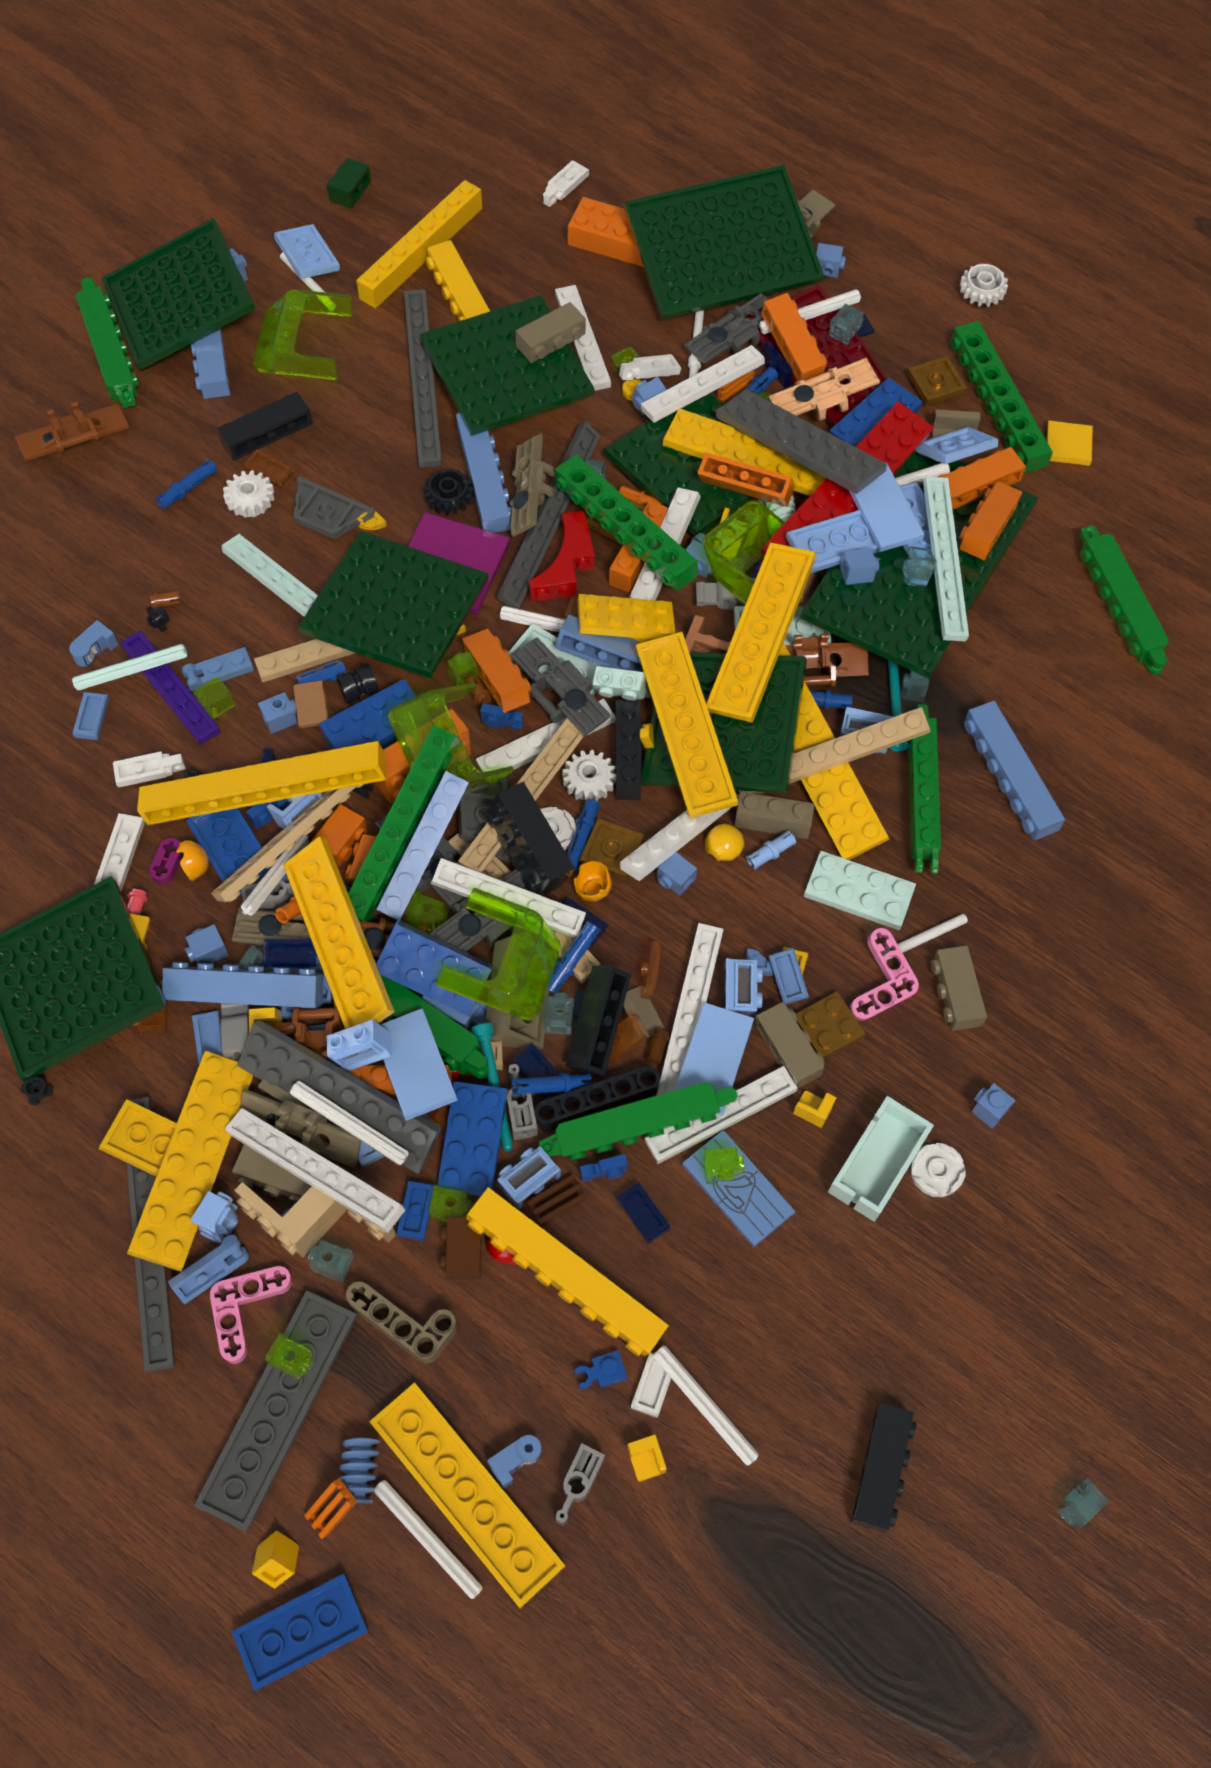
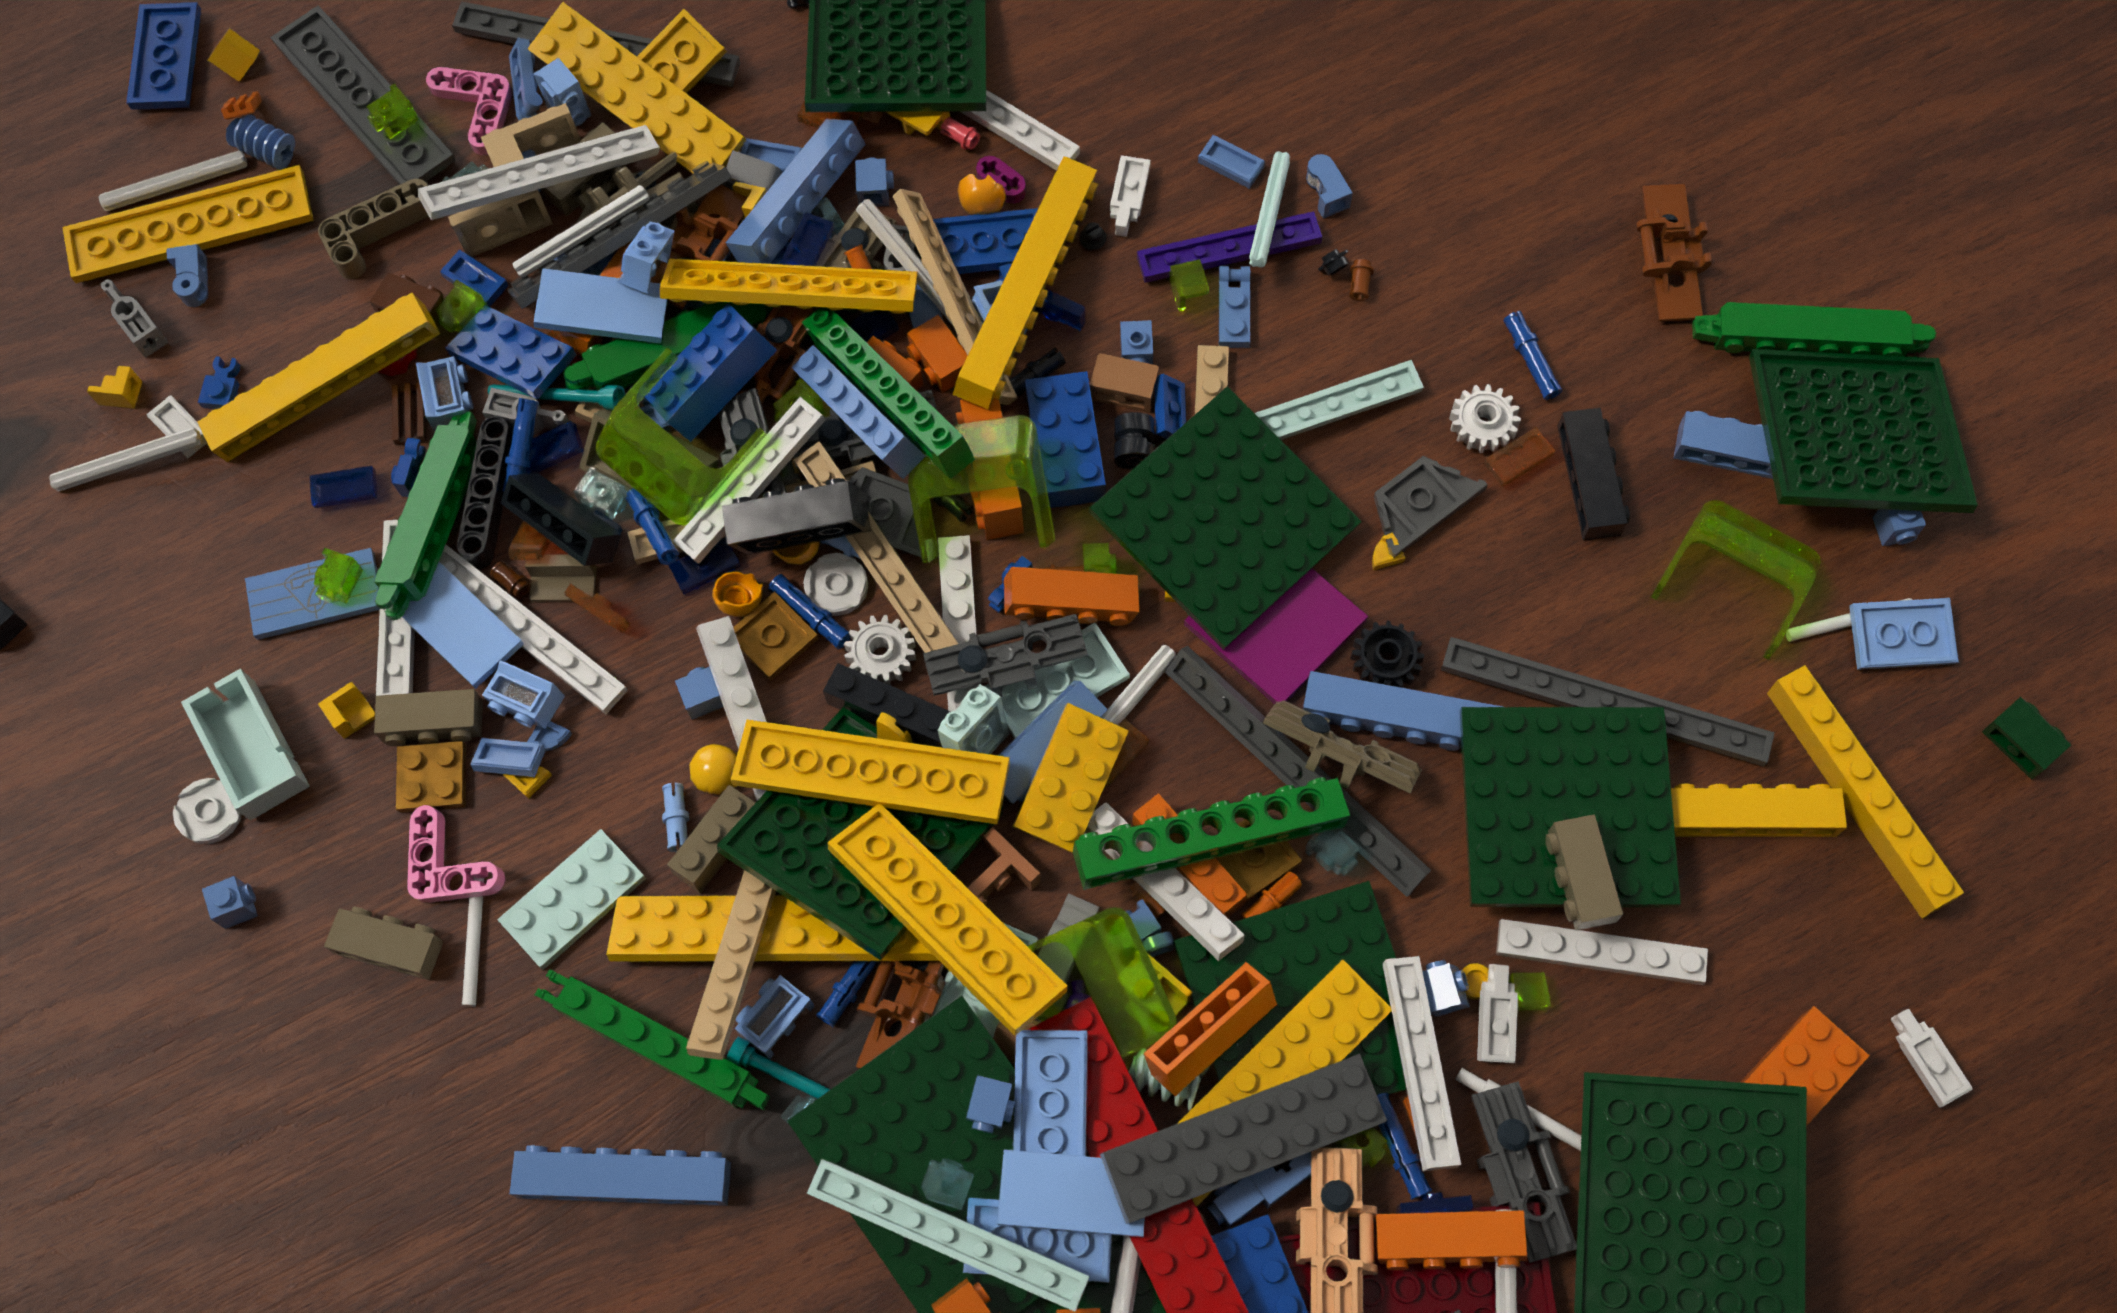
camera: 120 degrees right, 5 degrees up
red arch [529,510,595,602] -> none

